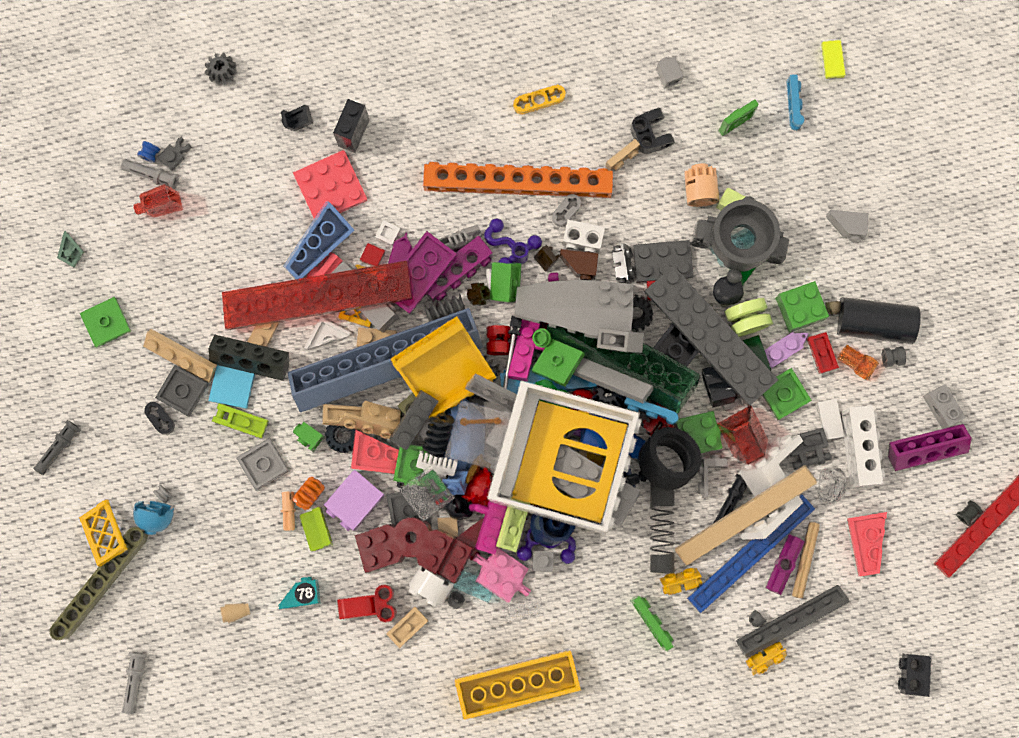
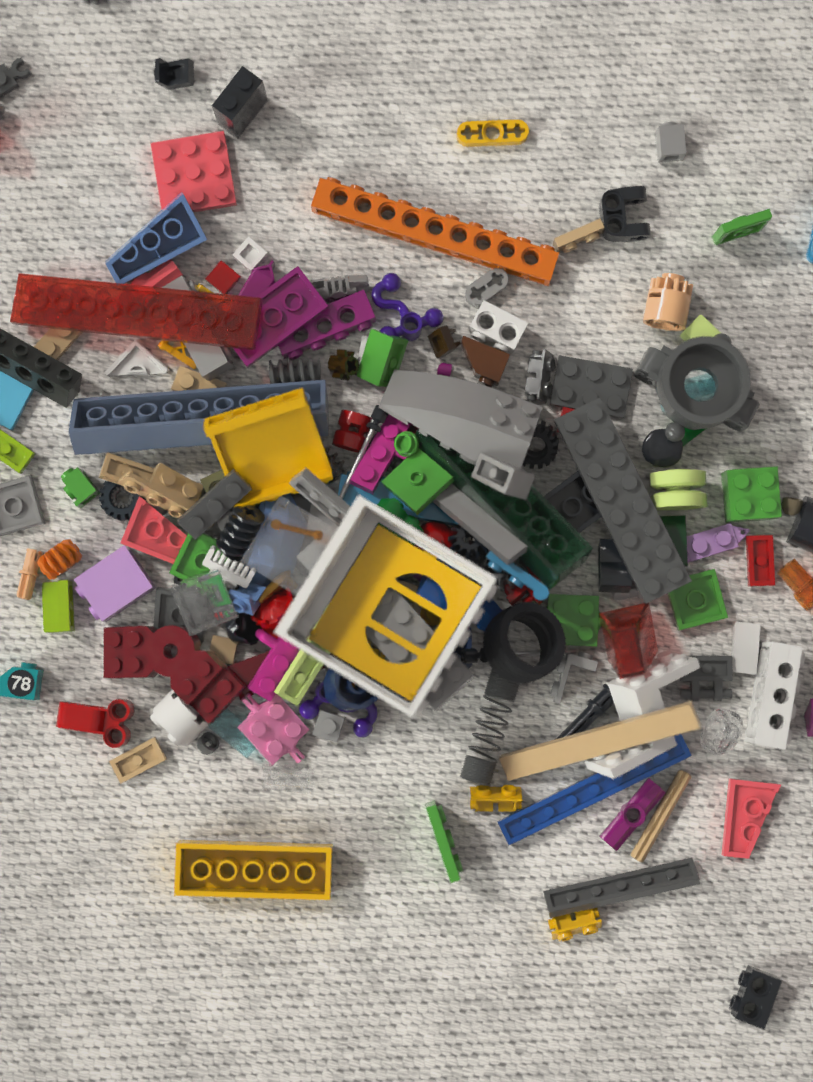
camera: 15 degrees right, 5 degrees up
dark grey hinge [749,609,766,627] -> none

